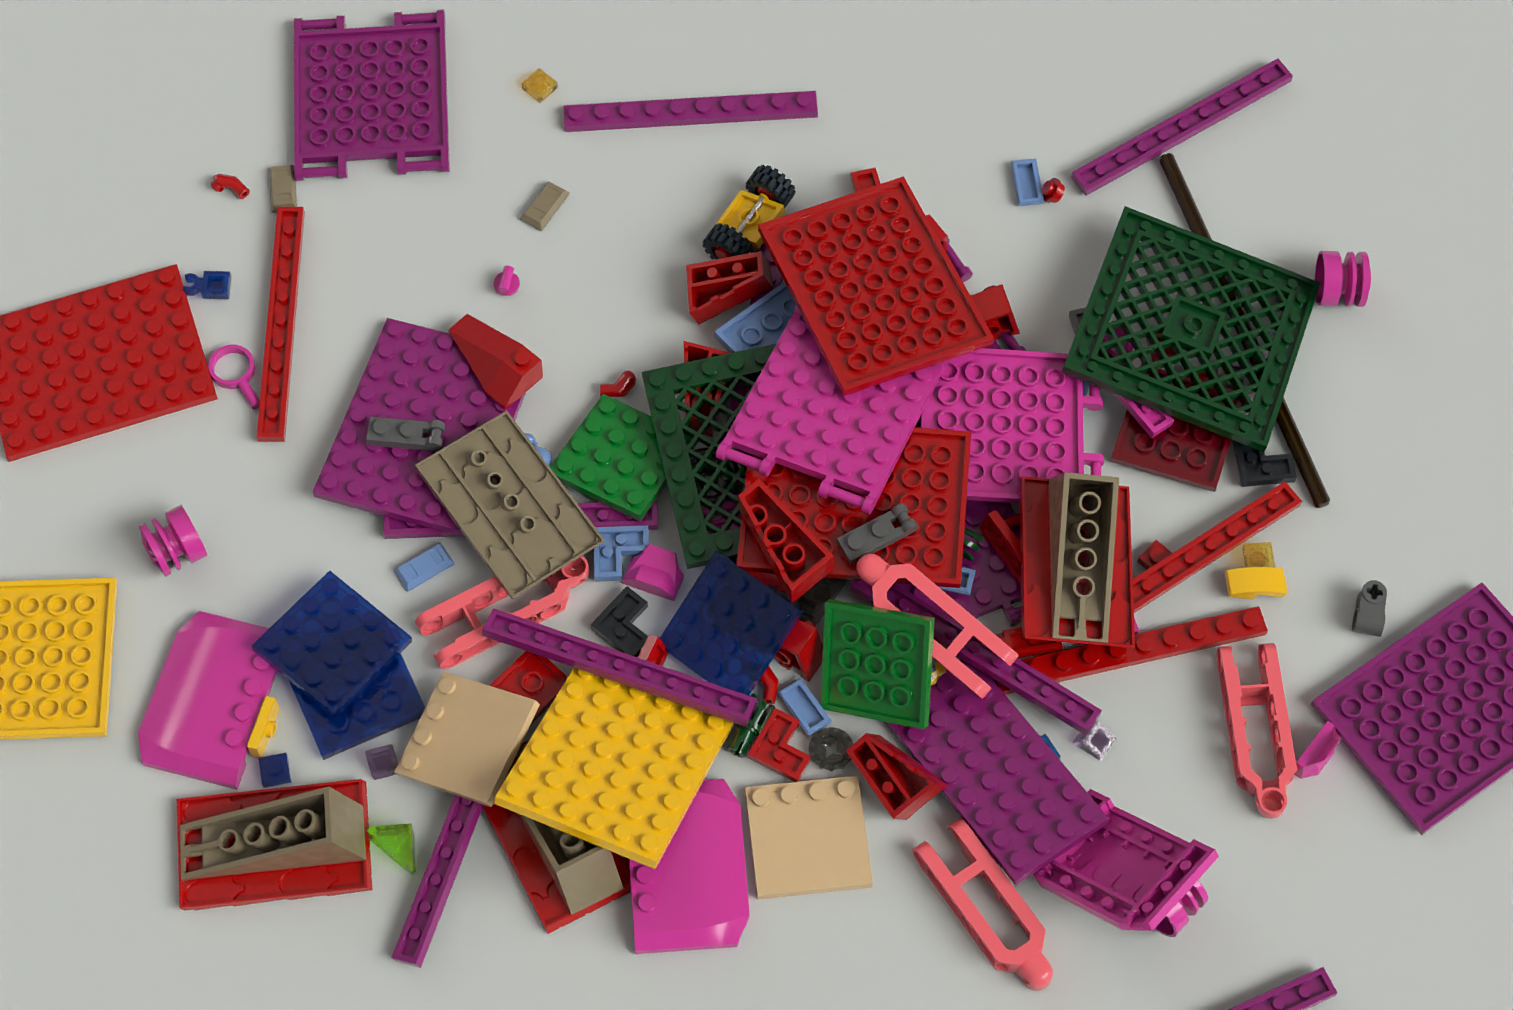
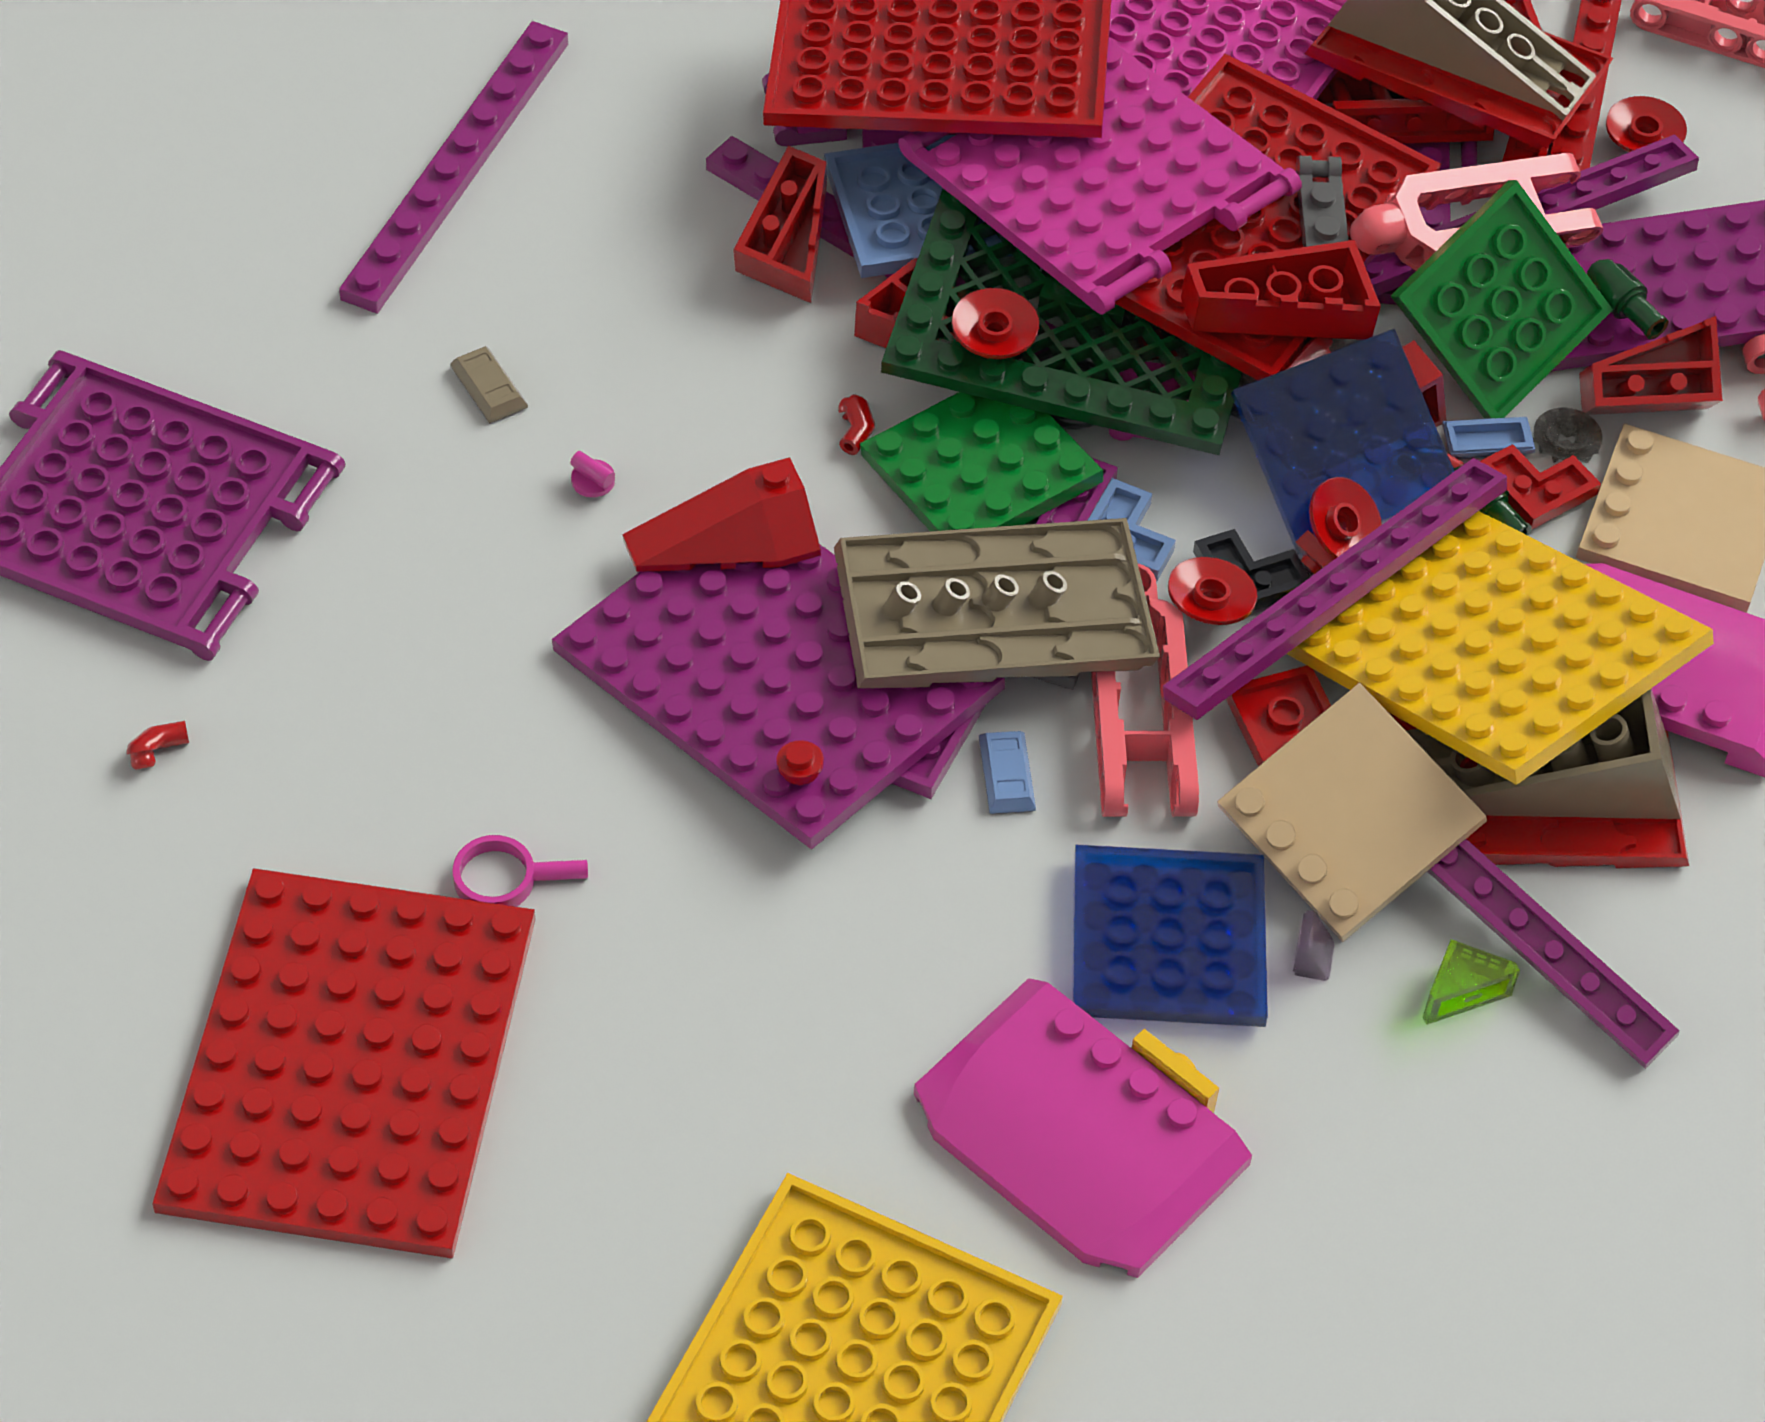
camera: 65 degrees left, 10 degrees down
dark pink wheel [139,505,208,577] -> none
piece [177,779,373,911] -> none
clear blue plate [183,271,232,299] -> none
clear blue plate [251,570,412,718] -> none
red plate [256,207,305,442] -> none
clear blue plate [258,753,292,788] -> none
dark tan tile [269,165,297,213] -> none
dark grey plate [366,417,446,451] -> none
clear yellow plate [521,68,558,103] -> none
dark pink slope [622,544,684,601] -> none
plate [702,165,796,260] -> none
red plate [850,167,881,192] -> none
clear purple slope [1073,720,1116,760] -> none
none -> red plate [776,740,824,785]
none -> red dish [952,288,1039,359]
none -> red dish [1168,557,1257,625]
none -> red dish [1309,477,1382,559]
none -> dark green arm [1587,259,1669,340]
none -> red dish [1606,96,1687,152]

